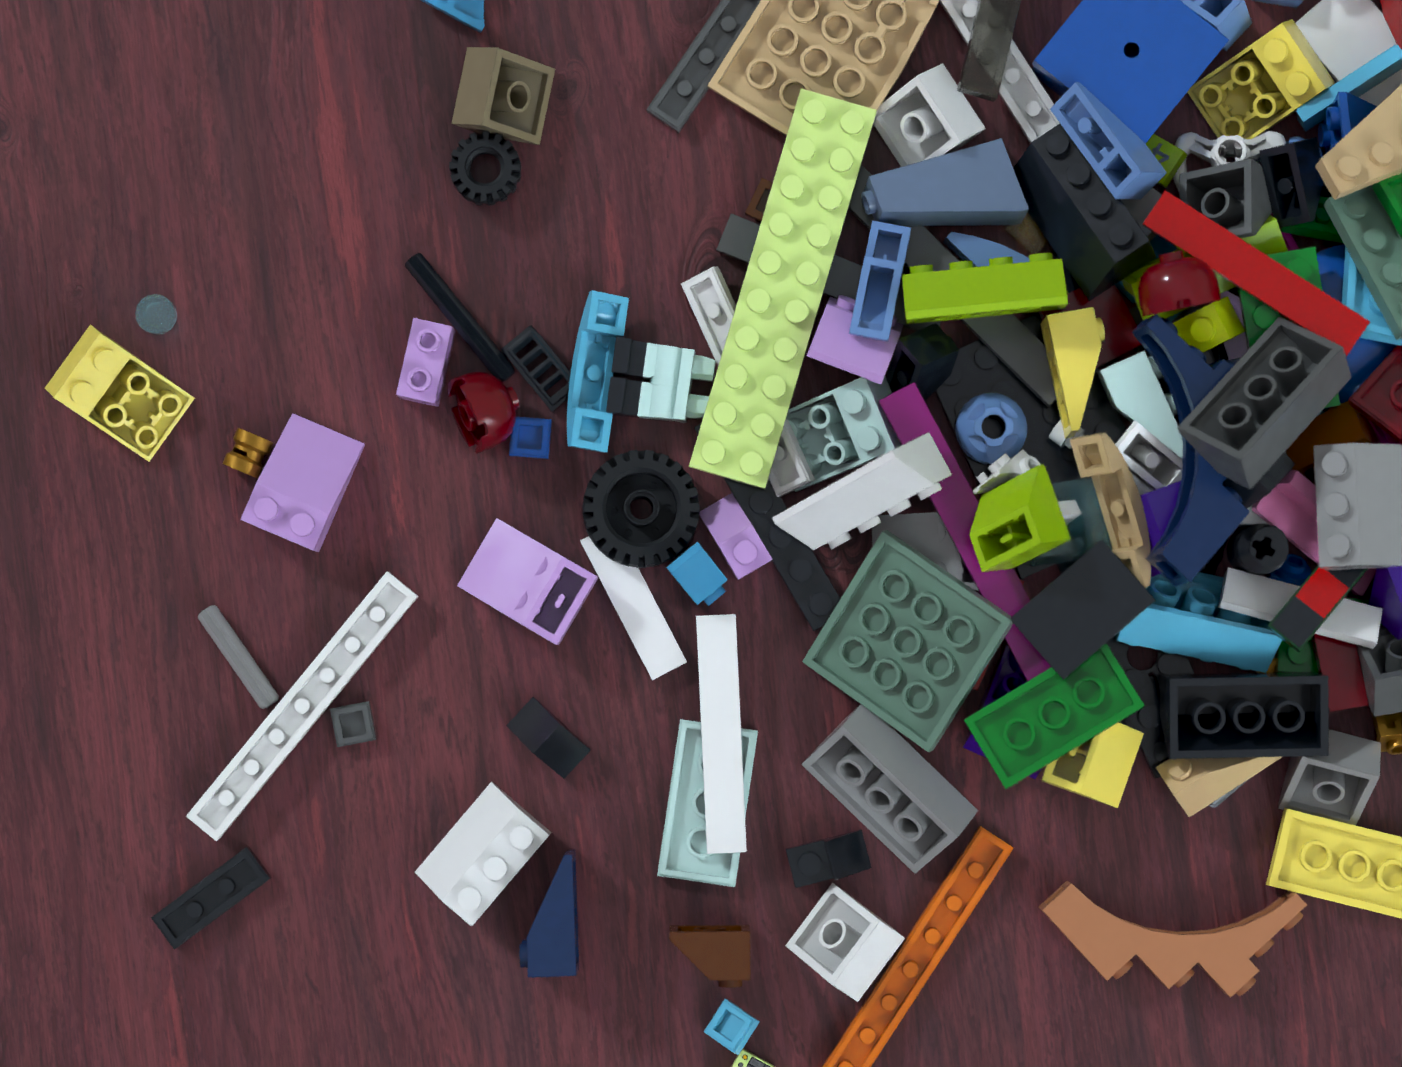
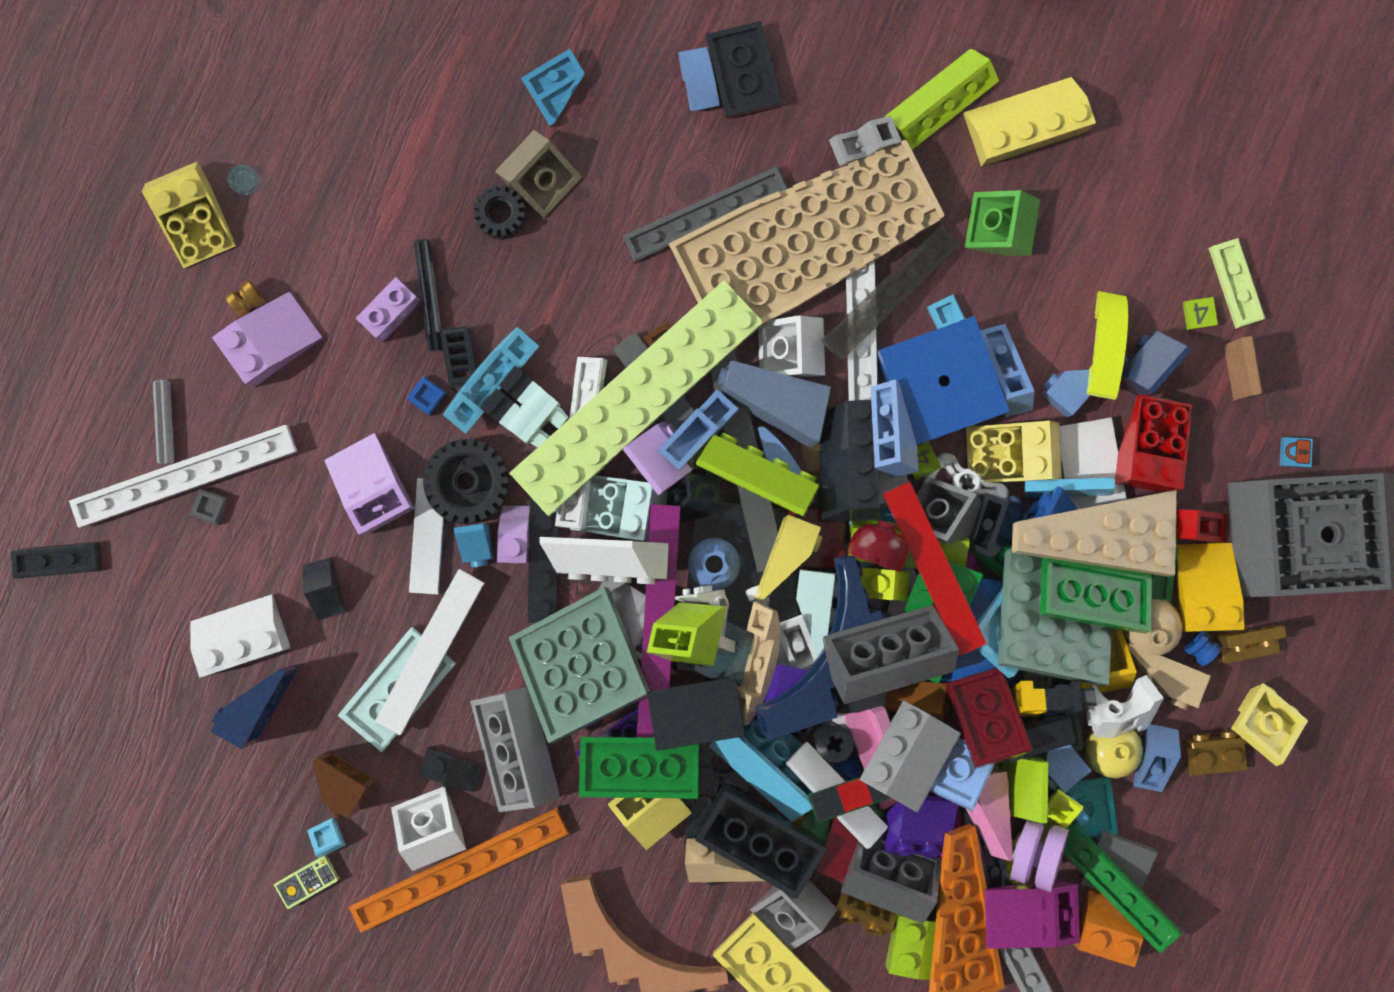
camera: 35 degrees right, 0 degrees up
dark red cylinder [447,372,519,454] -> none

